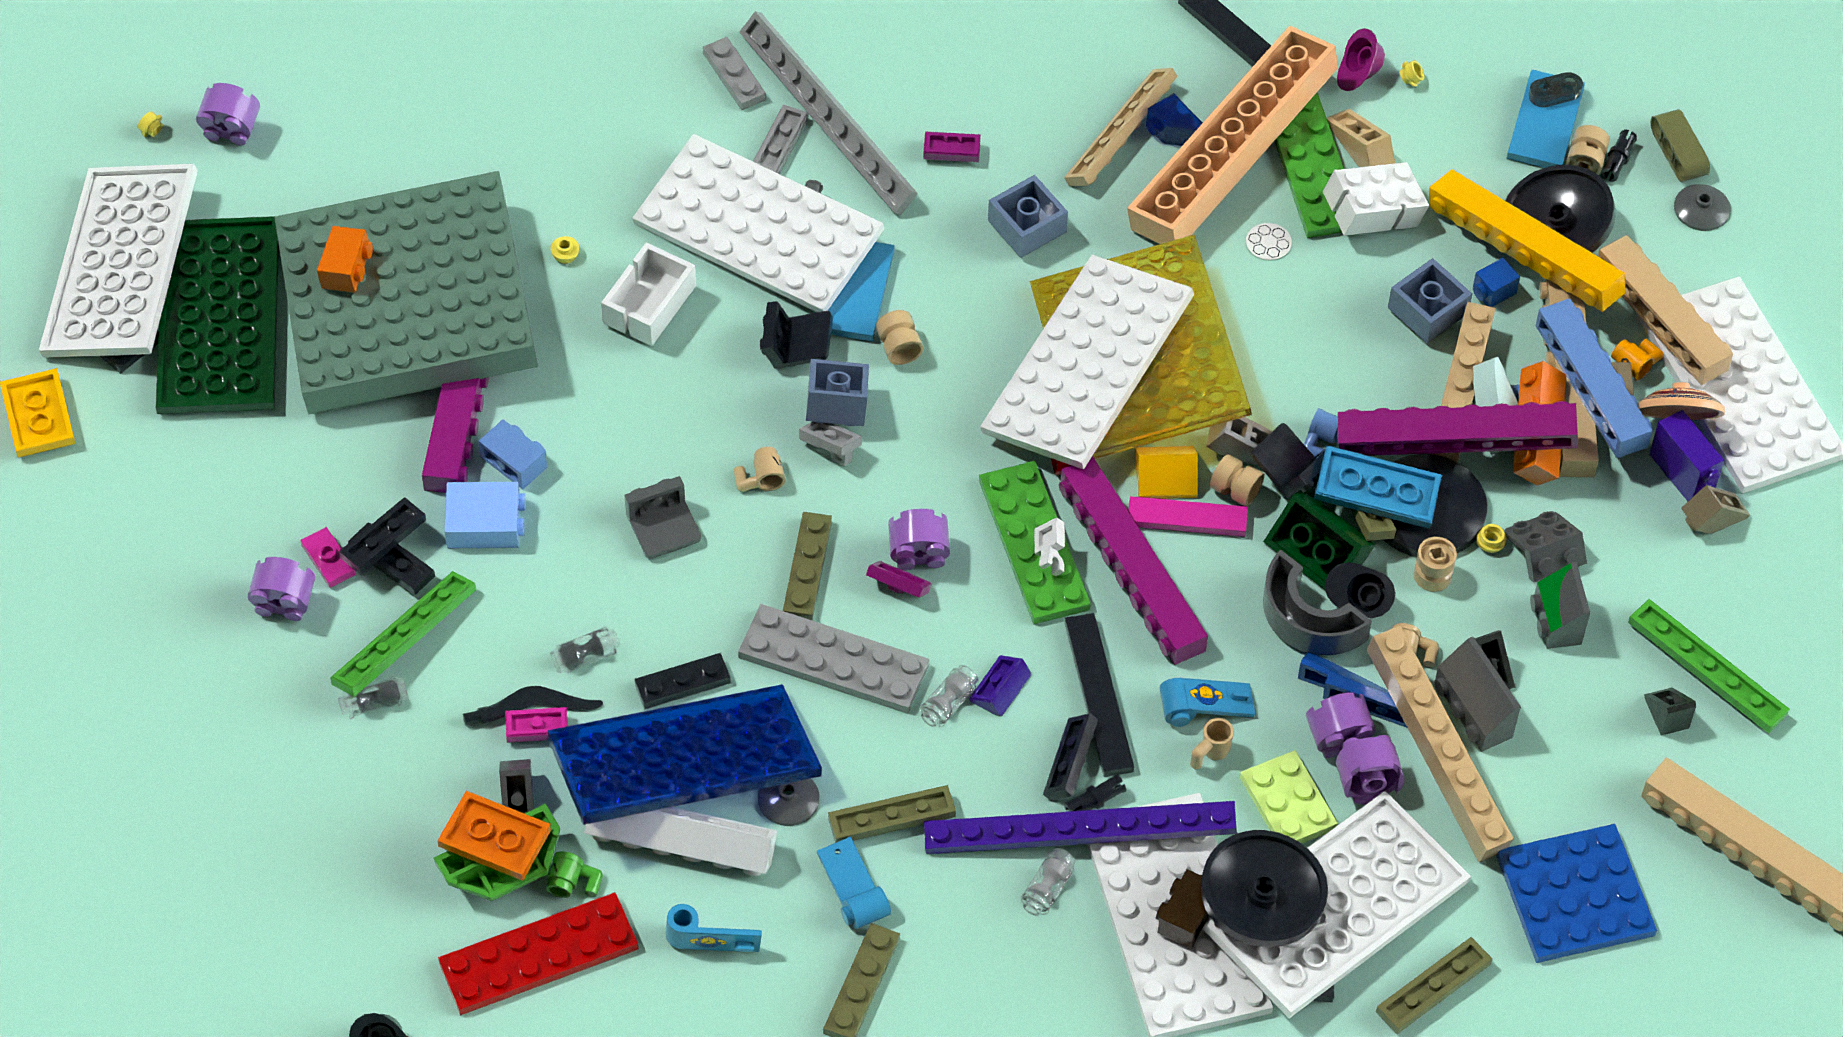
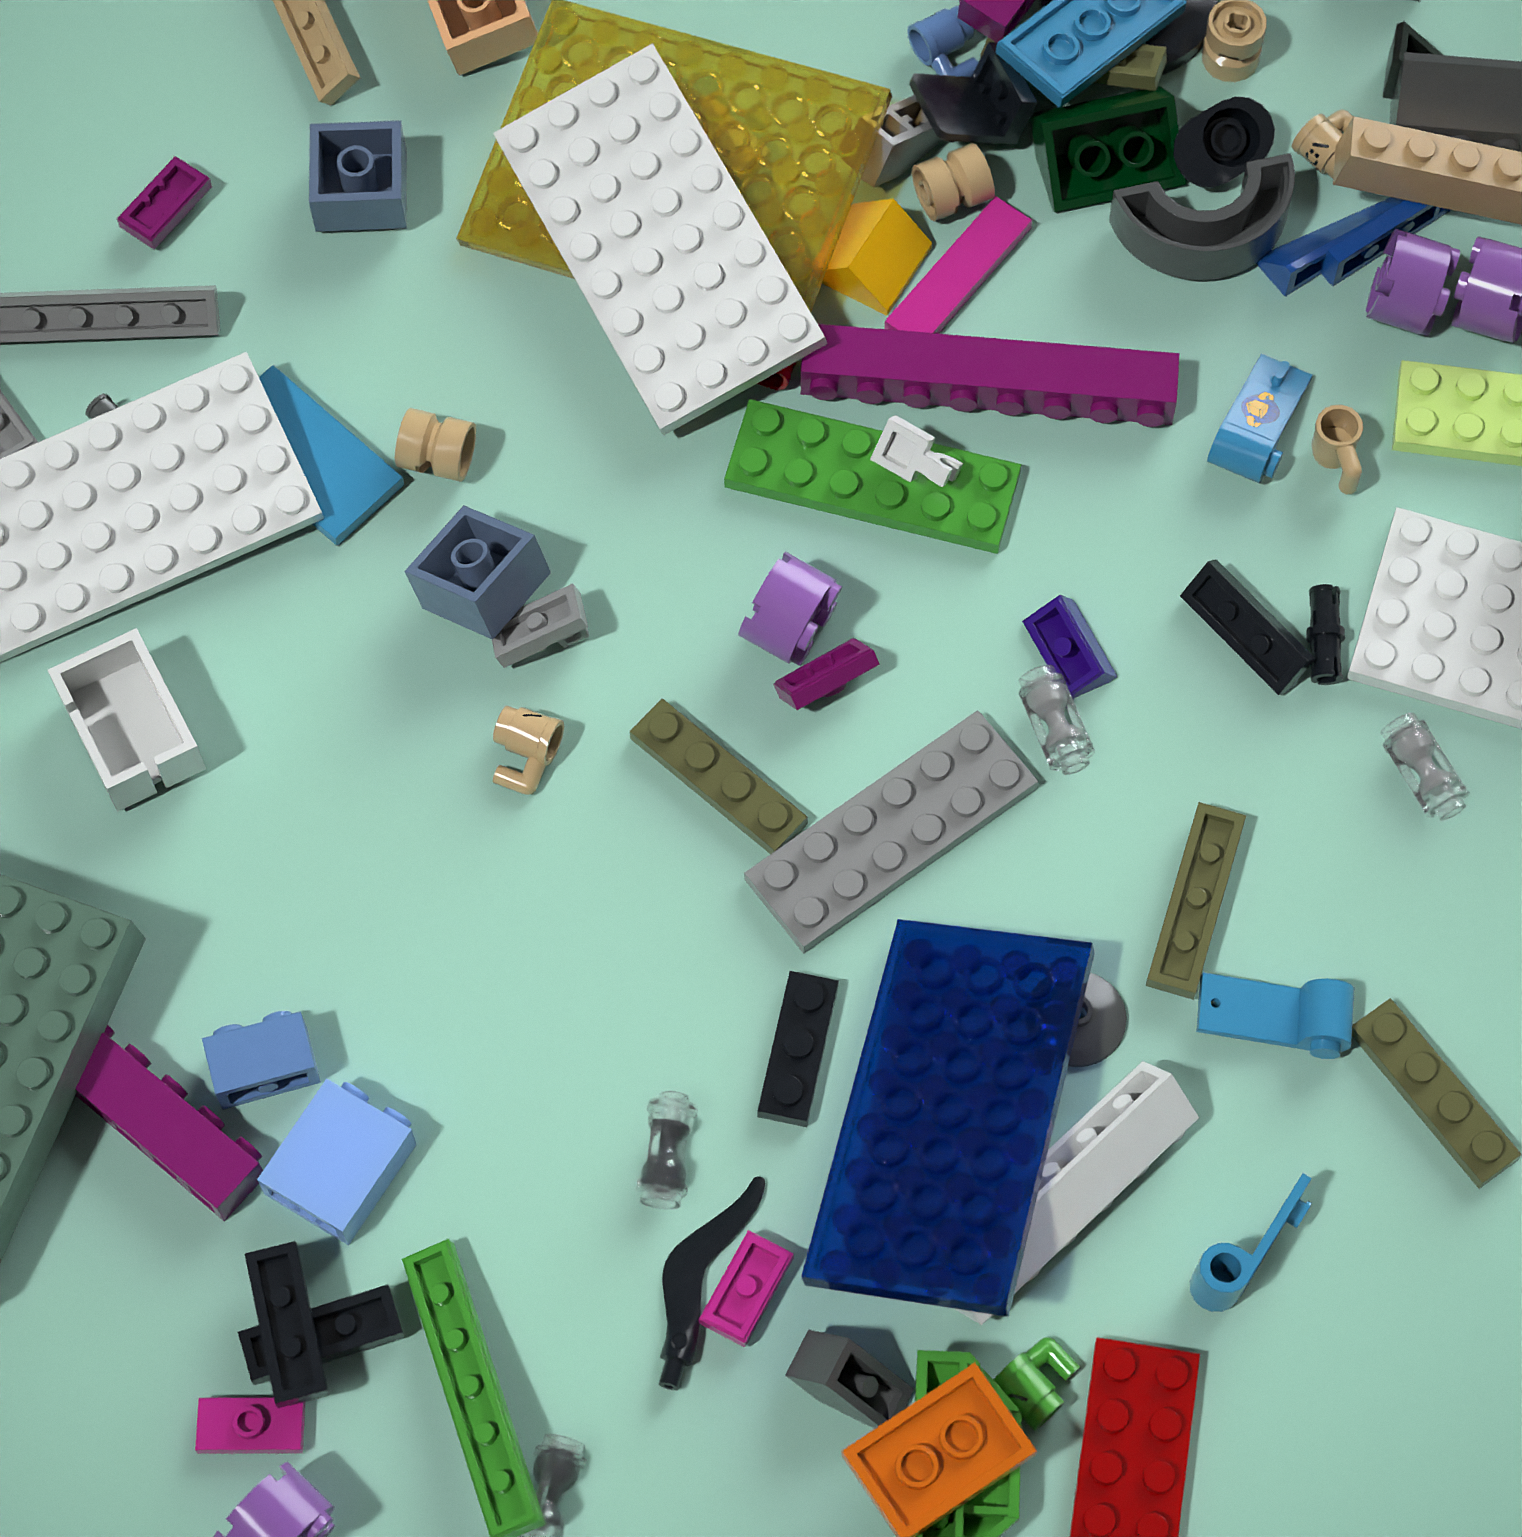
camera: 55 degrees left, 10 degrees up
dark grey bracket [624,476,701,559] -> none
black bracket [760,301,833,369] -> none
dark purple plate [924,801,1237,854] -> none
black tile [1065,613,1134,777] -> none

